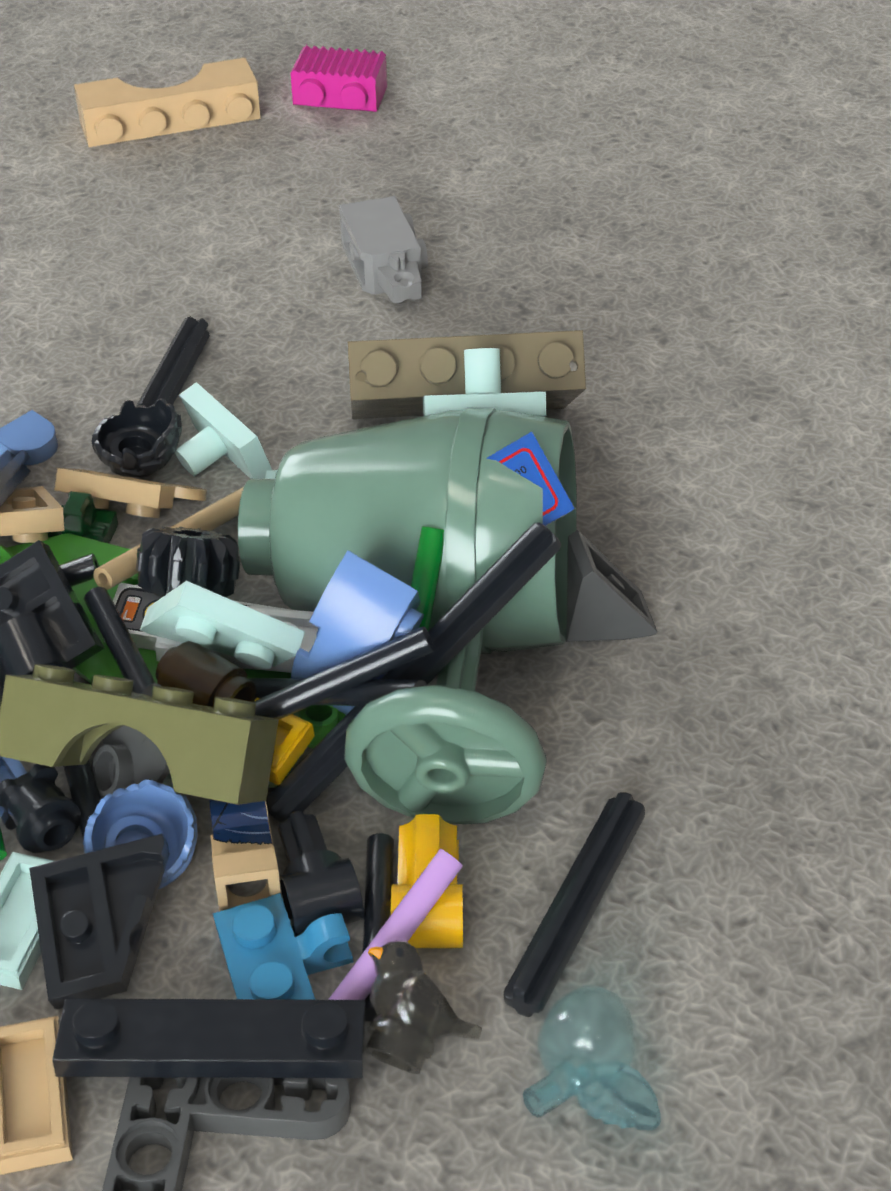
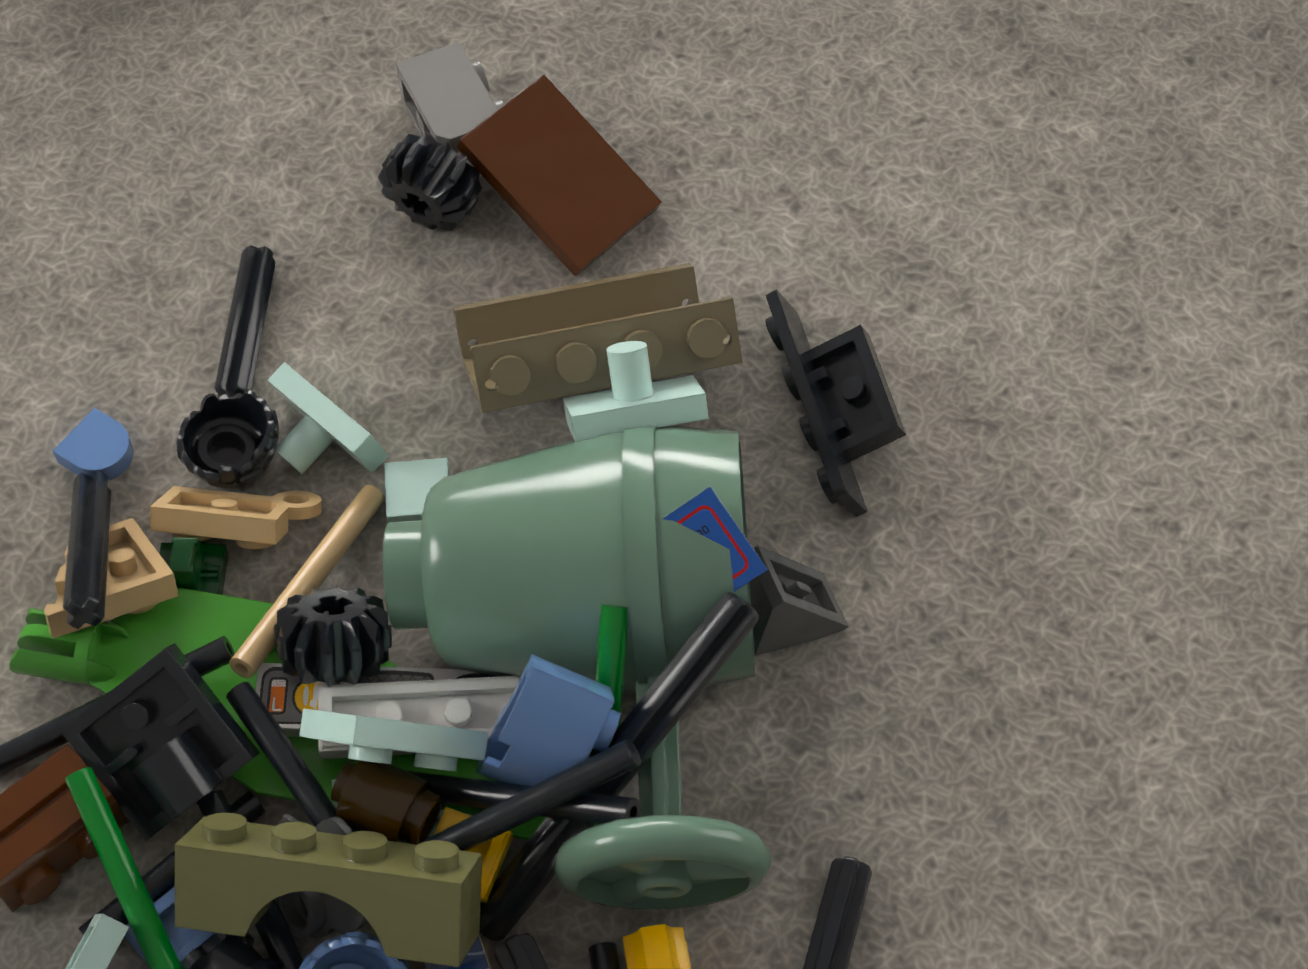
camera: 10 degrees left, 15 degrees up
none -> black gear [378,133,482,231]
none -> reddish brown tile [456,75,662,276]
none -> black bracket [765,289,906,517]

